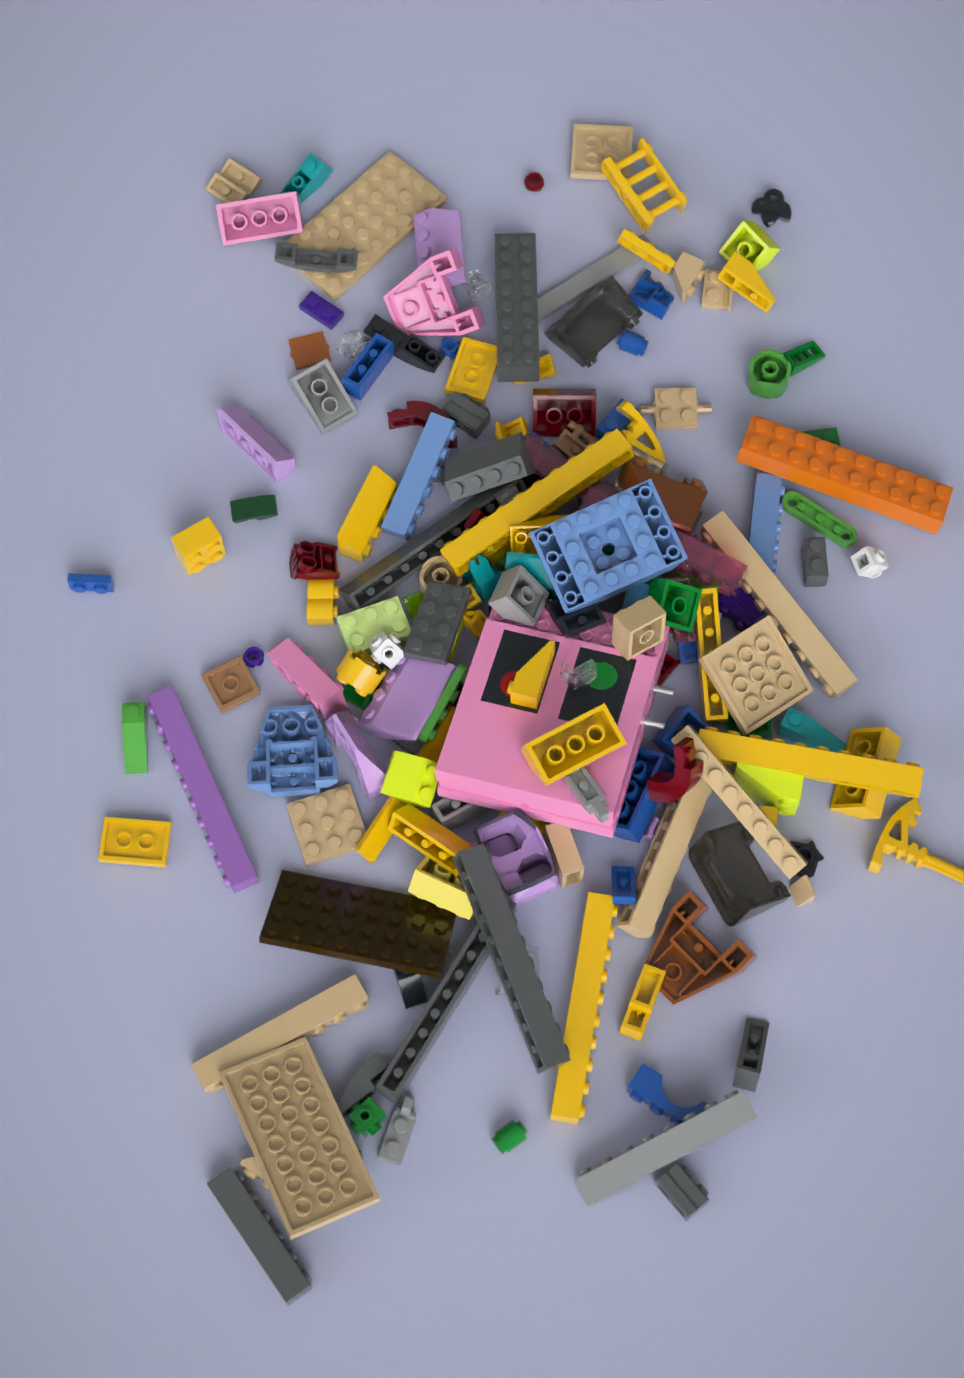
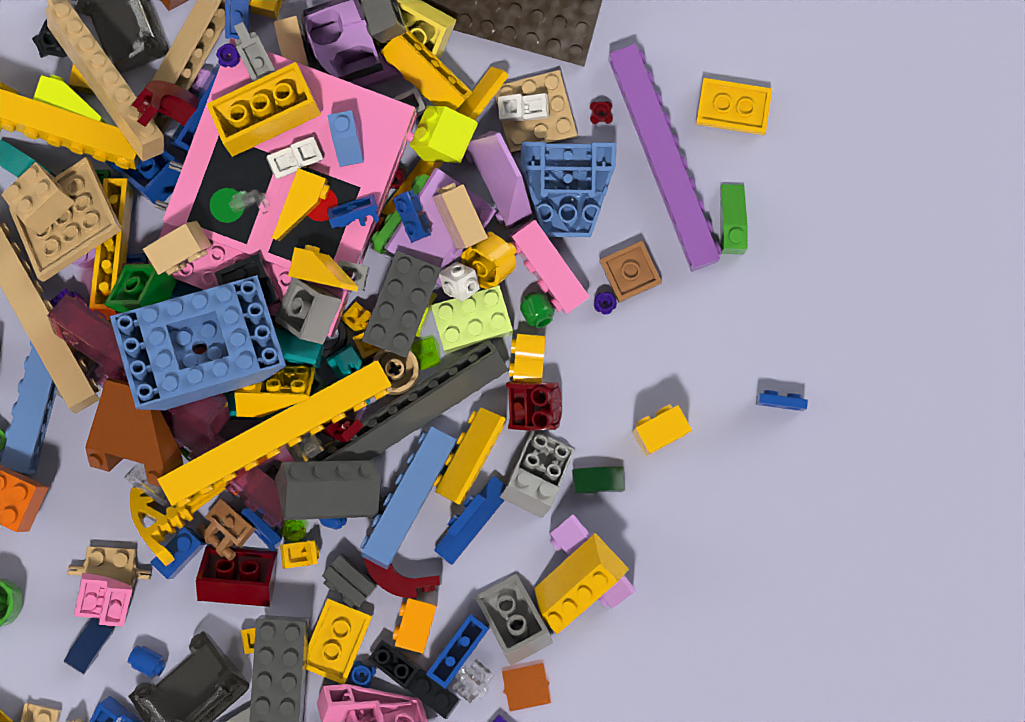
camera: 175 degrees left, 15 degrees up
none -> tan brick [1,162,75,235]
none -> dark blue slope [64,618,113,675]
none -> bright pink slope [74,573,132,627]
none -> dark purple plate [216,43,241,68]
none -> white slope [266,136,323,180]
none -> yellow slope [288,245,358,292]
none -> medium blue slope [327,110,364,167]
none -> blue plate [327,194,379,228]
none -> light grey brick [338,260,370,291]
none -> light orange brick [392,598,437,654]
none -> blue hinge [393,190,432,243]
none -> tan brick [432,182,488,249]
none -> blue bracket [434,477,505,565]
none -> white slope [498,93,549,121]
none -> light grey slope [500,430,575,518]
none -> green head [520,292,555,328]
none -> yellow slope [534,533,629,634]
none -> dark red plate [590,101,613,125]

